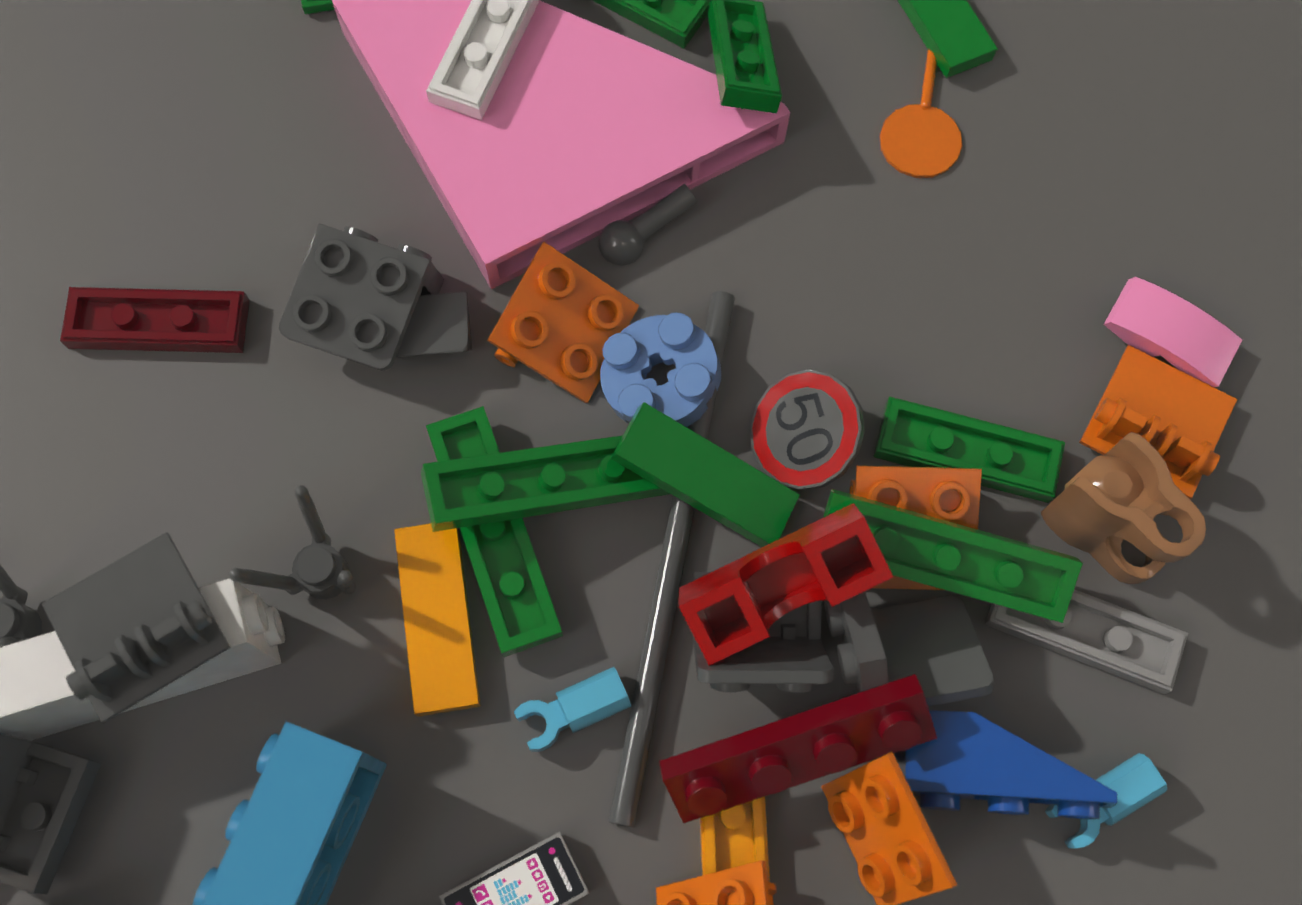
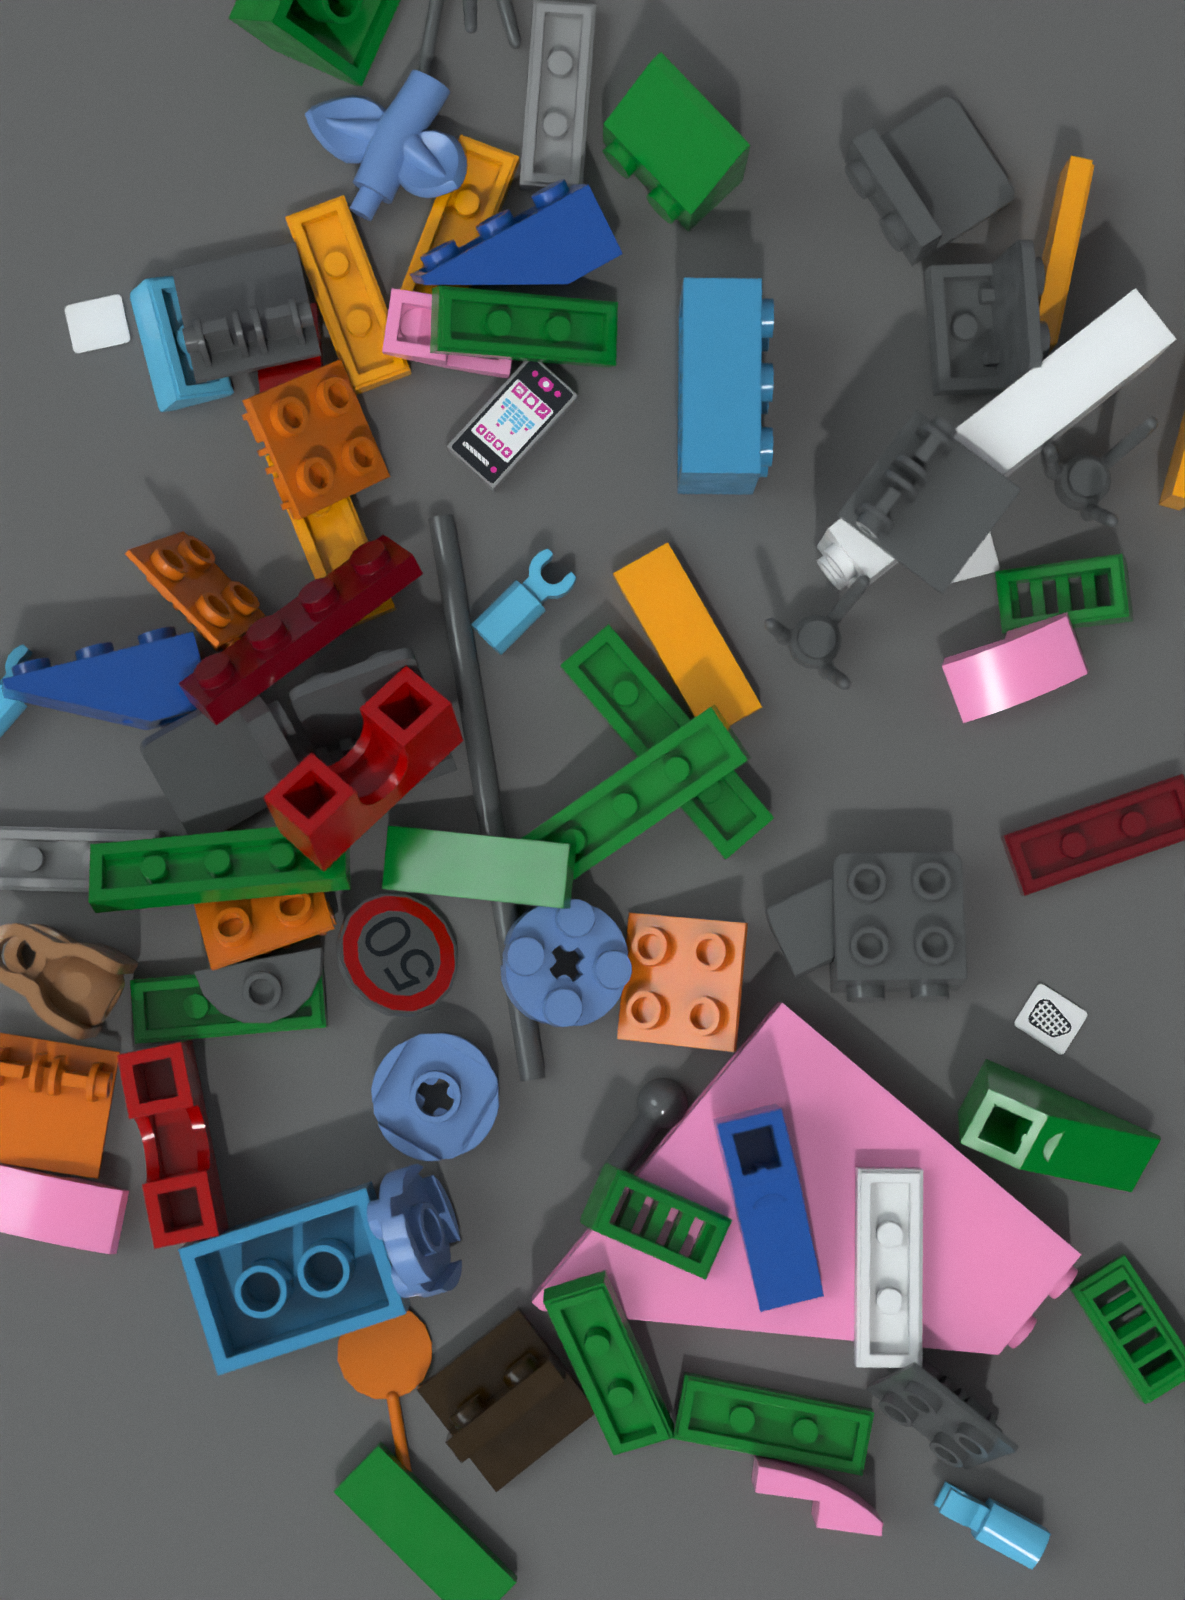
camera: 155 degrees right, 15 degrees up
none -> red arch [117,1039,229,1249]
none -> dark azure brick [178,1181,411,1376]
none -> dark grey plate [194,948,323,1023]
none -> medium blue plate [367,1164,462,1299]
none -> medium blue plate [371,1032,500,1161]
none -> dark brown bracket [417,1307,594,1492]
none -> green slope [580,1163,732,1280]
none -> blue slope [713,1104,824,1312]
none -> bright pink slope [942,612,1088,723]
none -> green slope [958,1059,1161,1192]
none -> green slope [995,553,1133,635]
none -> white sticker [1014,984,1087,1054]

